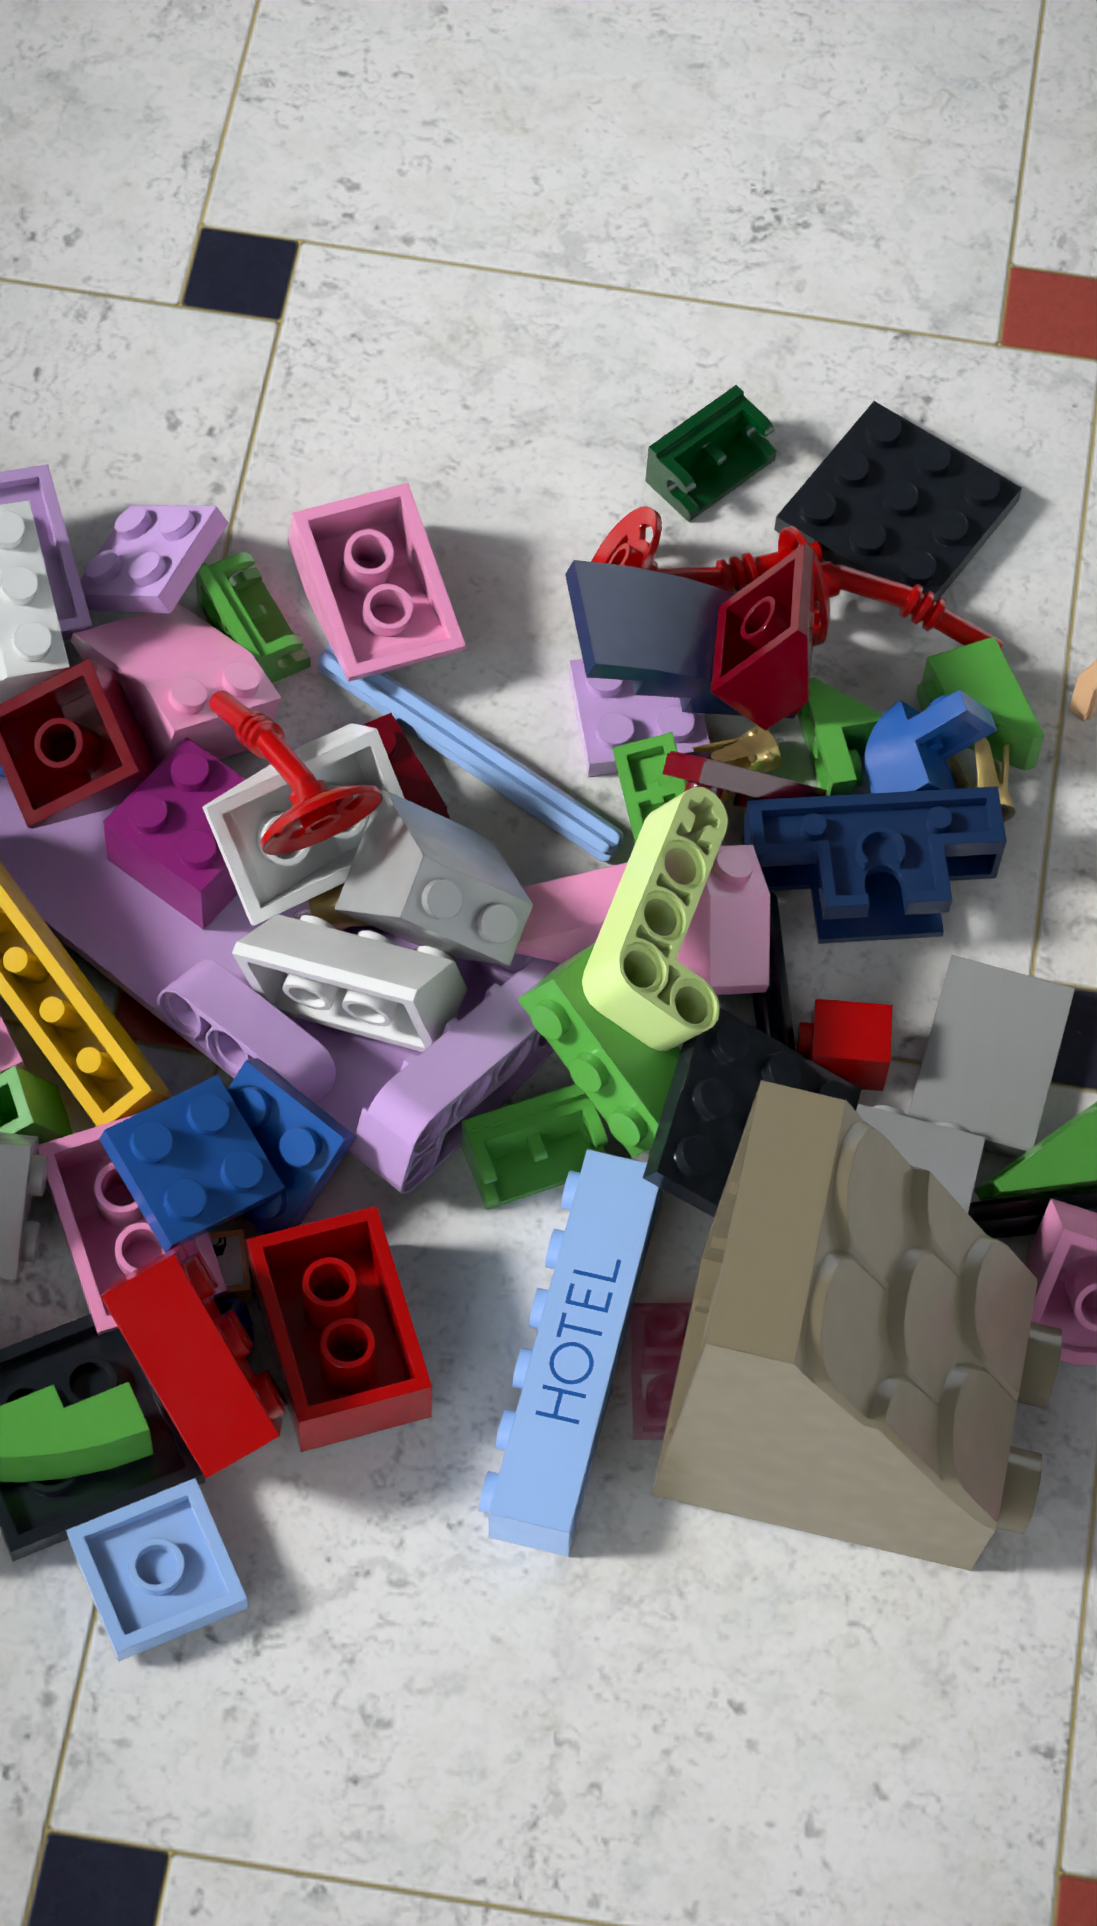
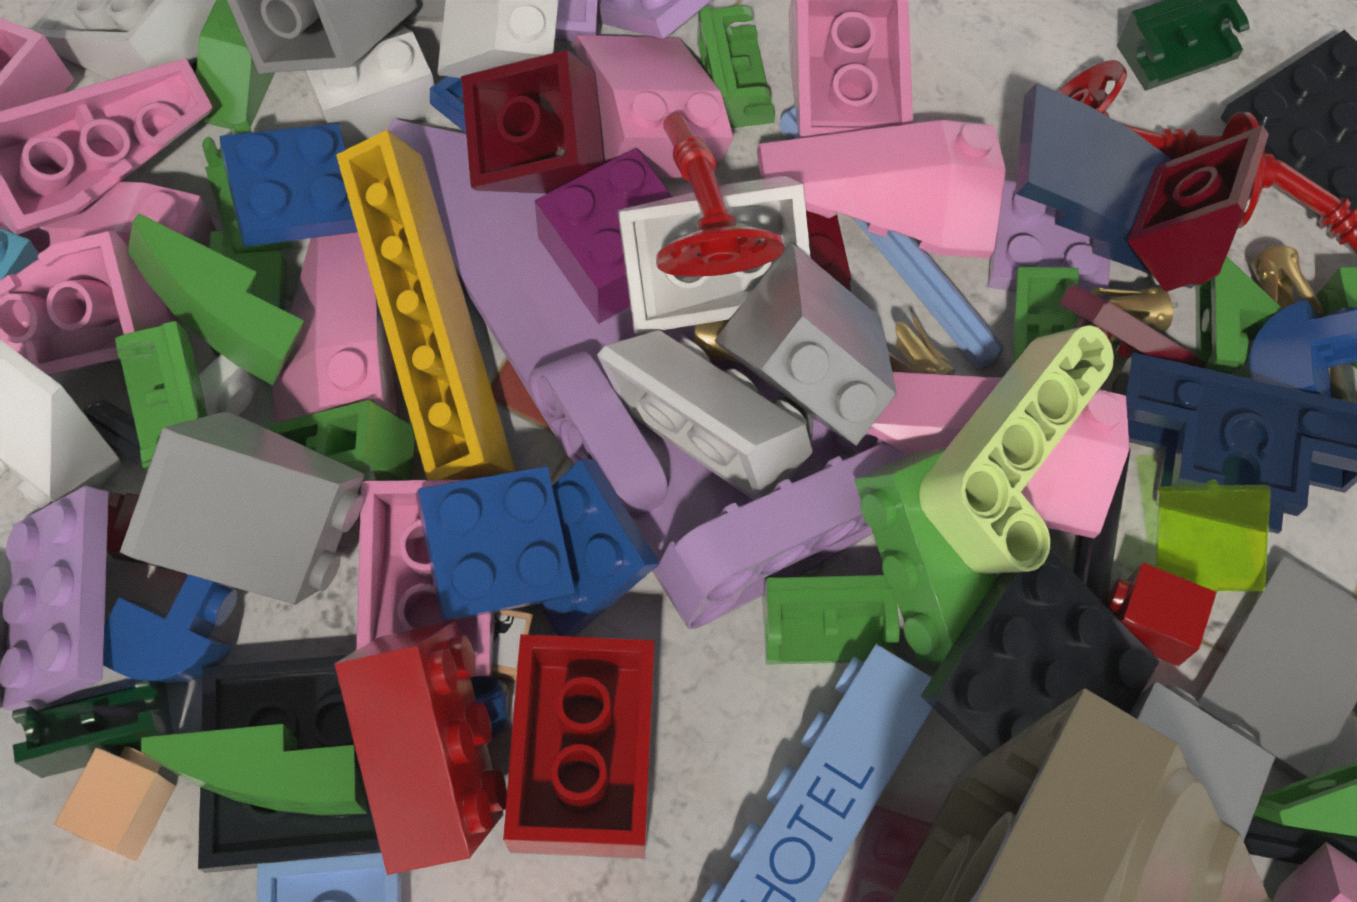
camera: 20 degrees right, 5 degrees up
none -> bright pink wedge [757,120,1006,259]
none -> pearl gold piece [888,316,956,375]
none -> clear neon green piece [1156,480,1271,592]
none -> pearl gold piece [1251,245,1324,314]

